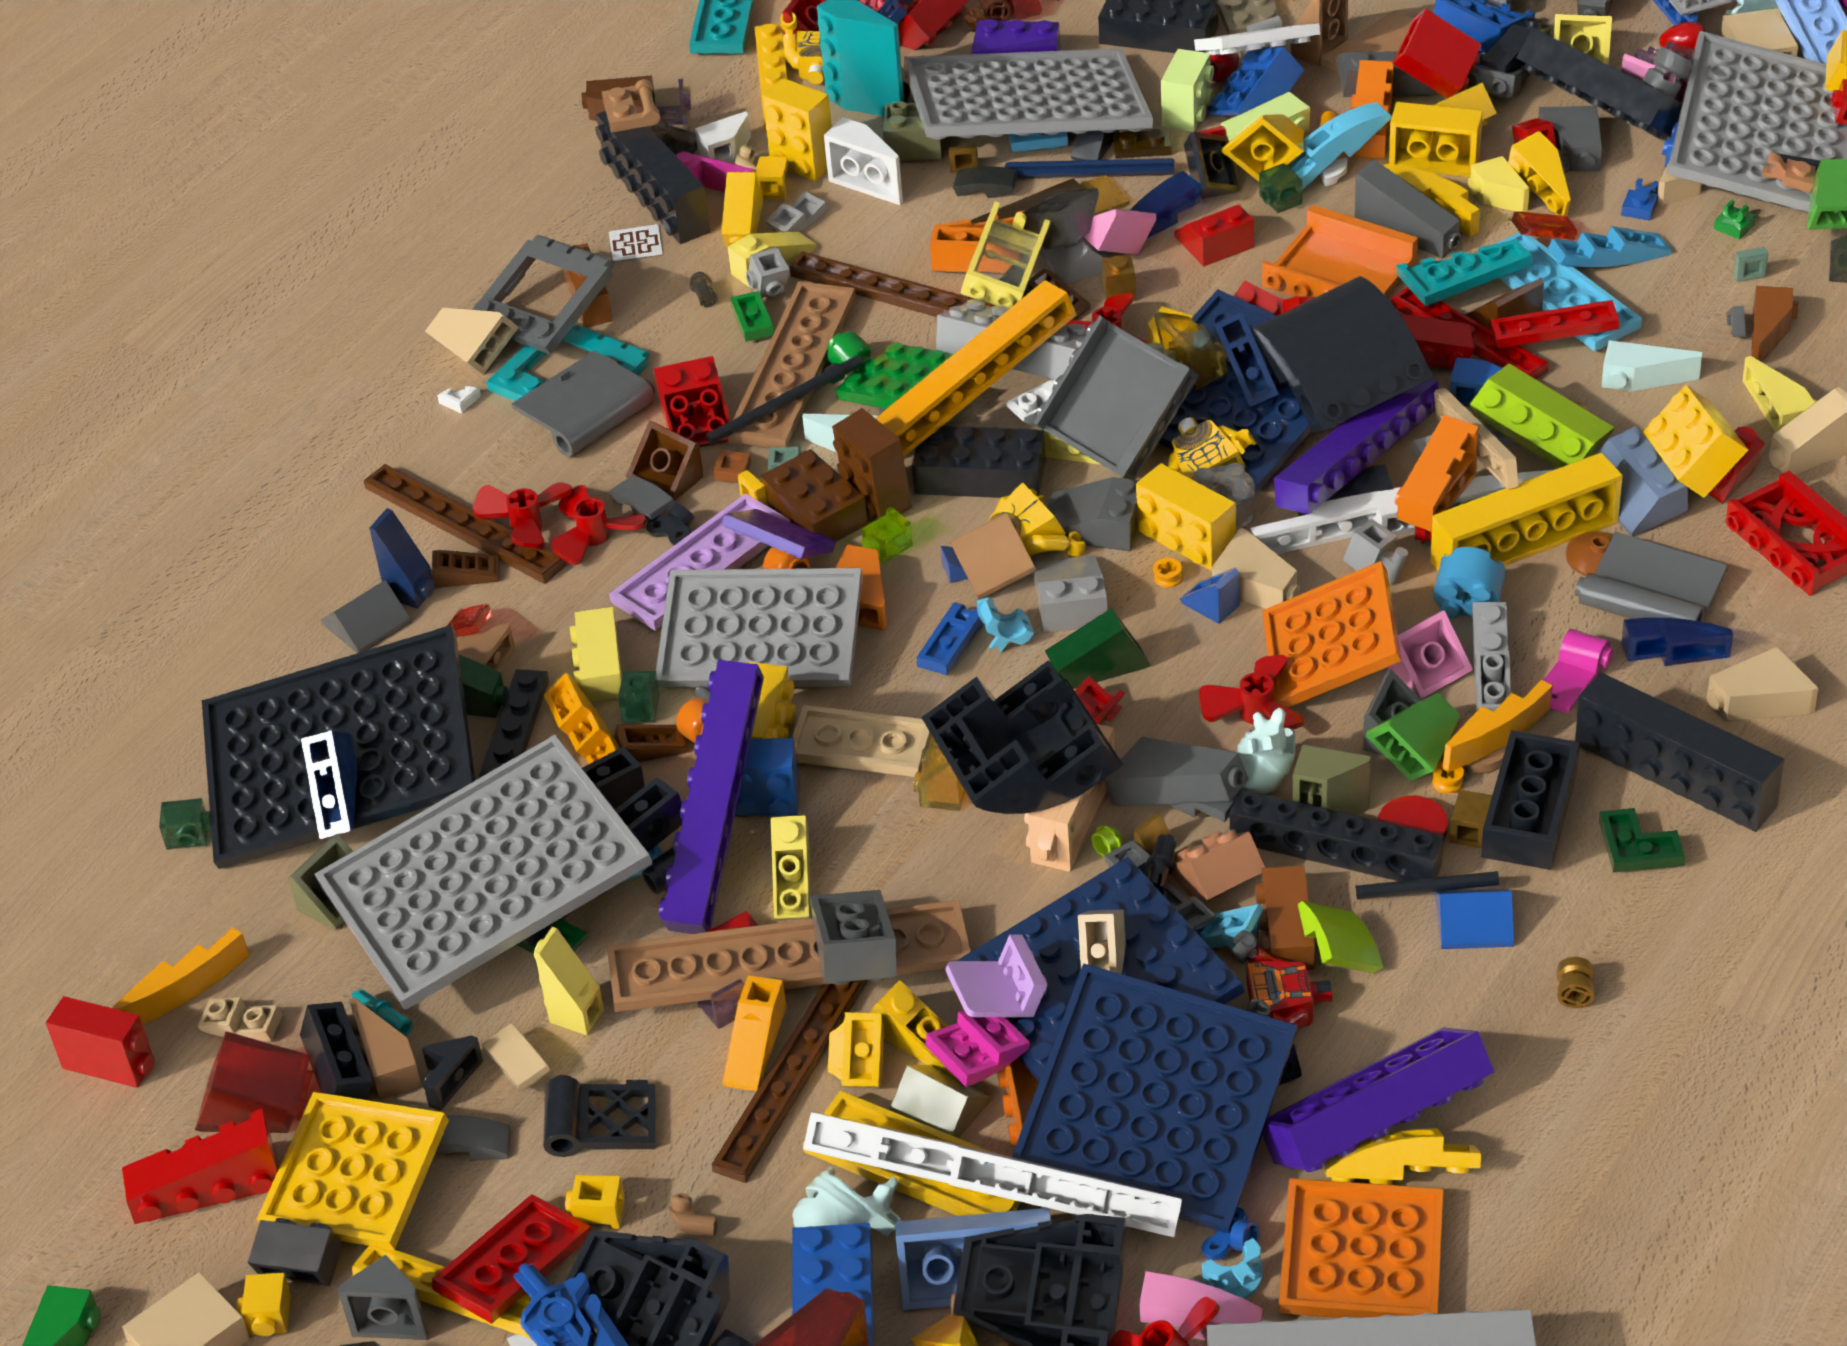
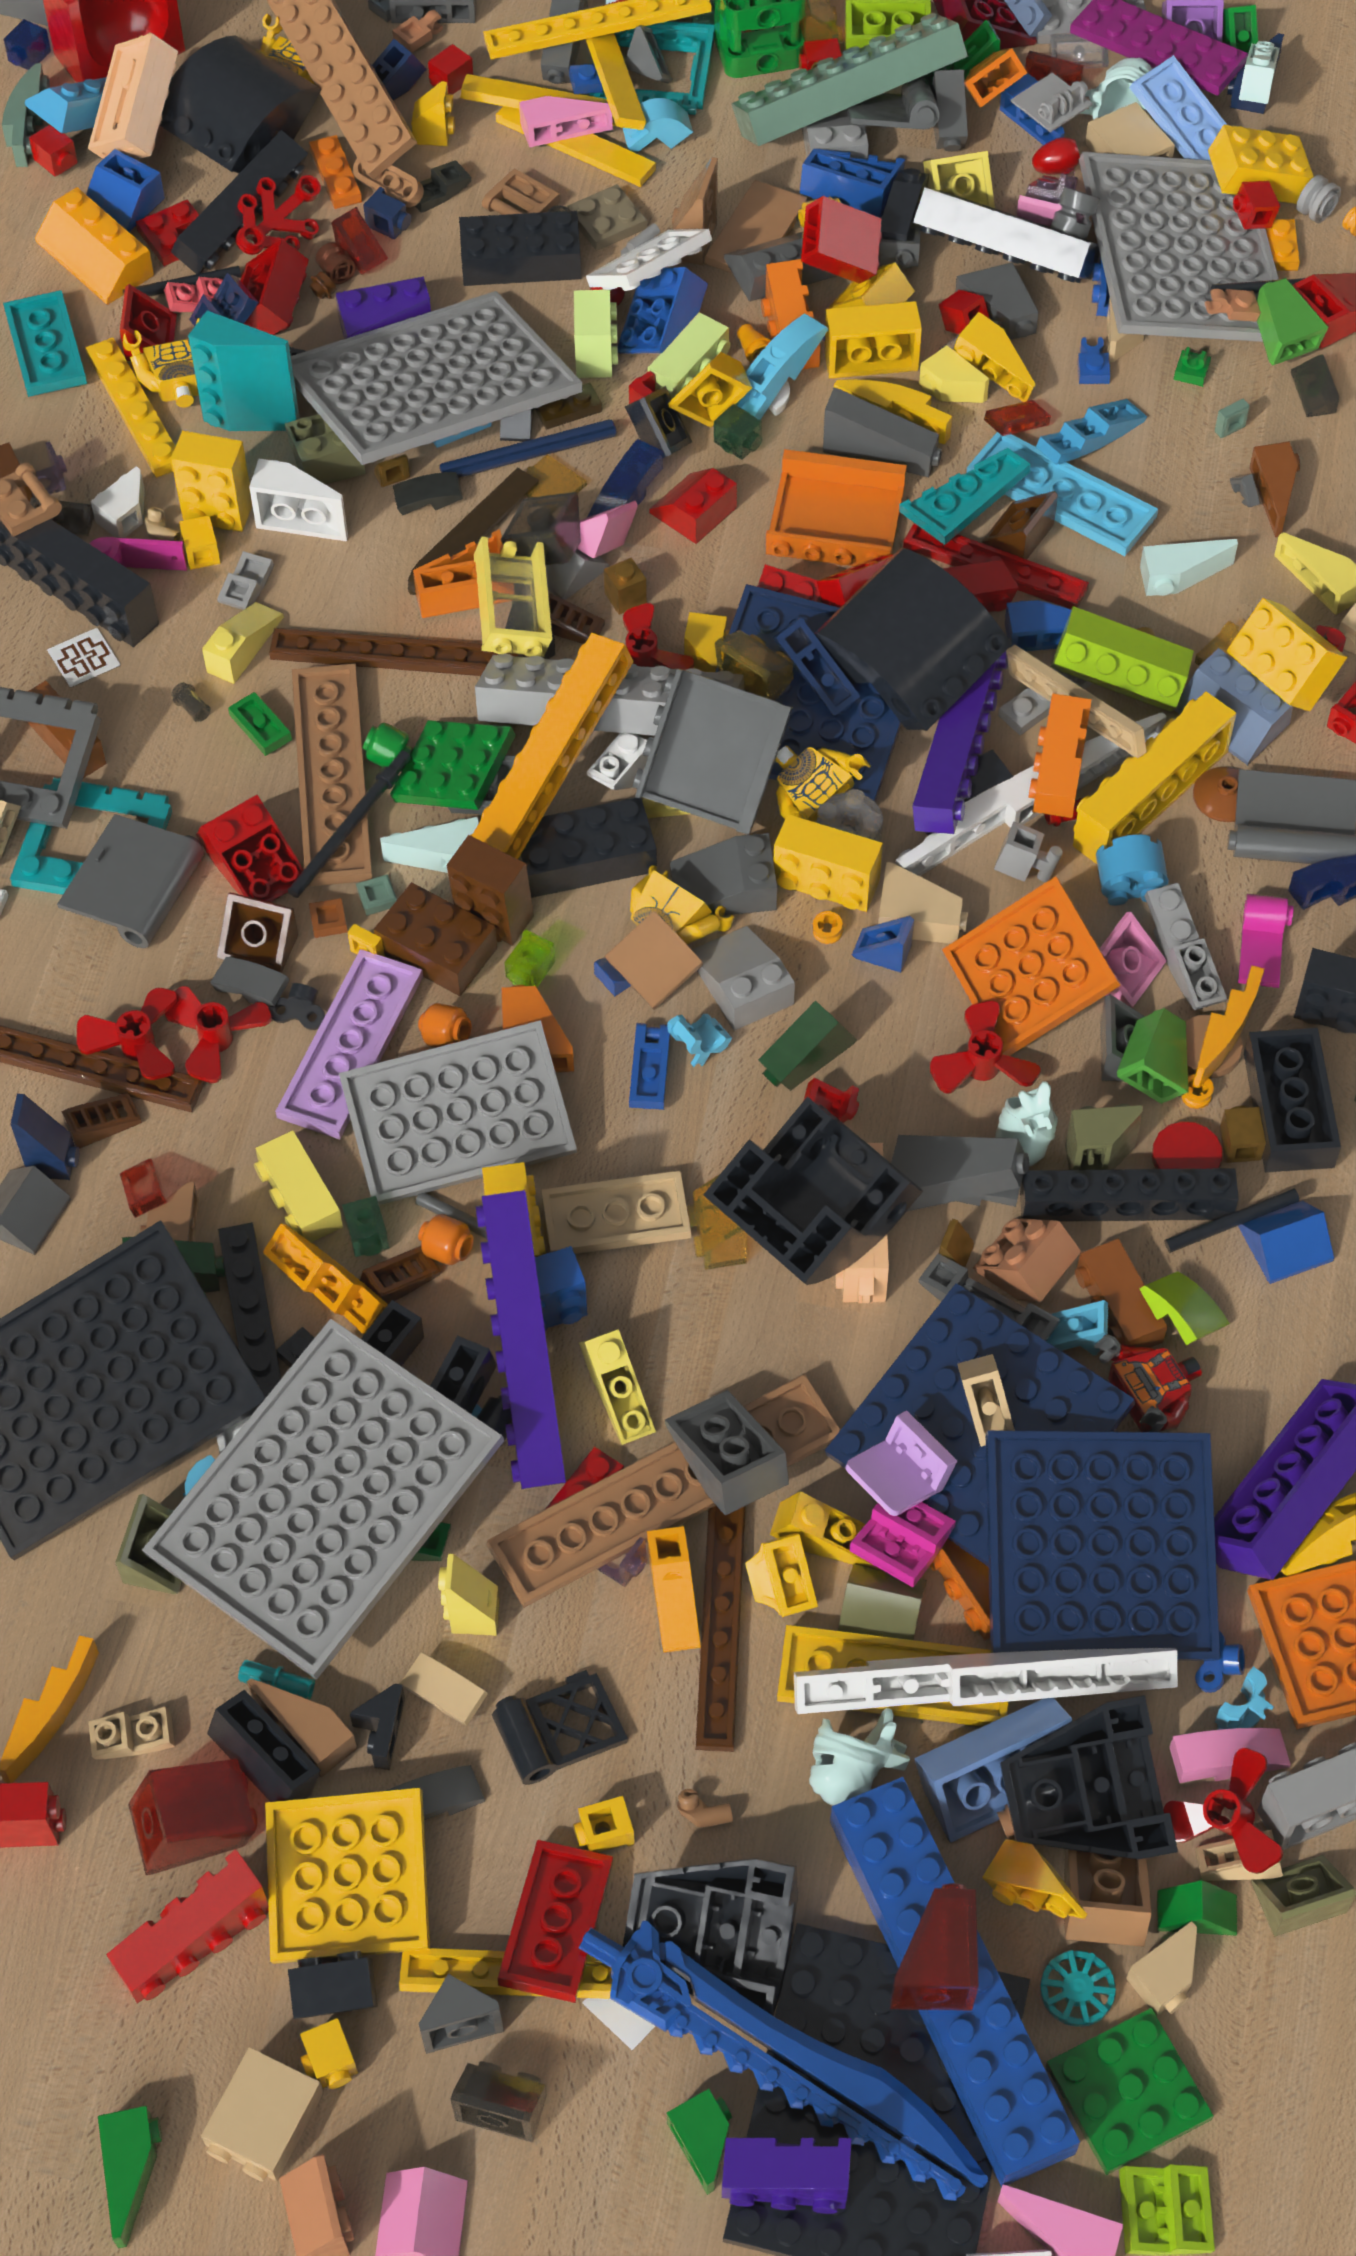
camera: 25 degrees left, 15 degrees up
dark blue slope [301,731,357,839] -> none
yellow slope [722,172,764,247] -> none
tile [722,509,836,559] -> none
light grey brick [746,247,791,298] -> none
lime plate [1091,825,1123,858] -> none
black axle [1146,834,1176,895] -> none
red plate [1491,300,1619,349] -> none

